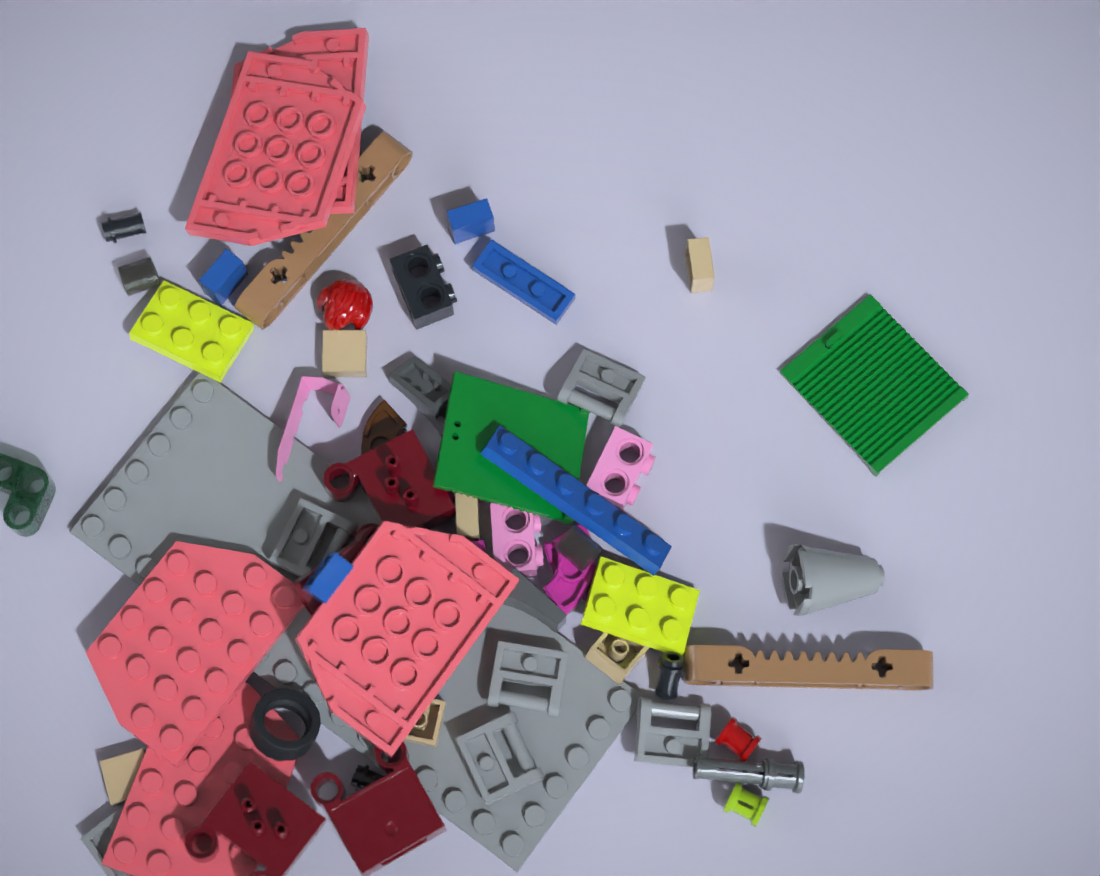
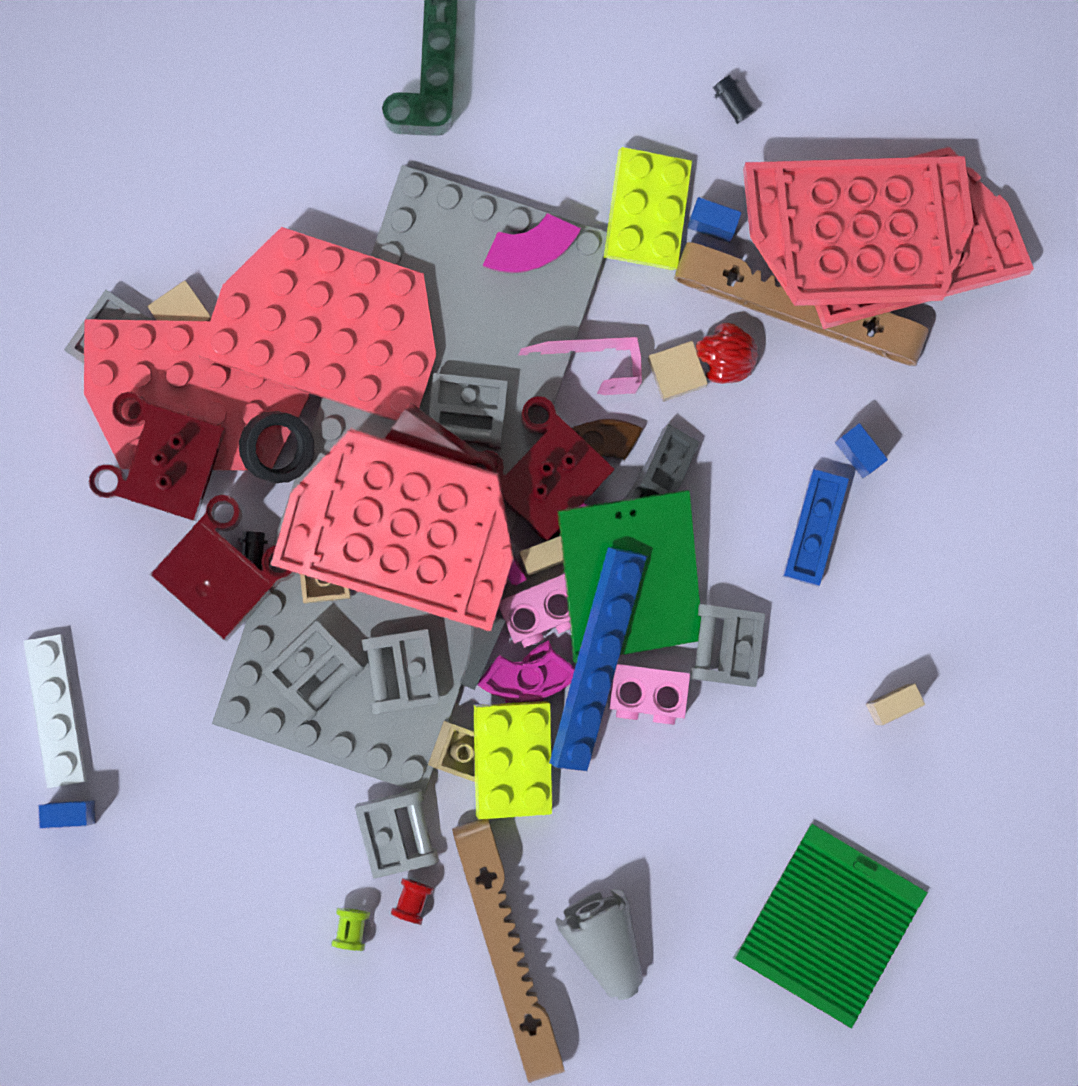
camera: 65 degrees right, 10 degrees up
clear smoke beam [118,256,161,296] -> none
blue piece [302,552,354,603] -> none
black brick [389,244,457,330] -> none
clear smoke beam [555,525,603,572] -> none
black pin [655,651,686,700] -> none
dark grey pin [692,756,805,794] -> none
none -> dark pink tile [483,213,581,273]

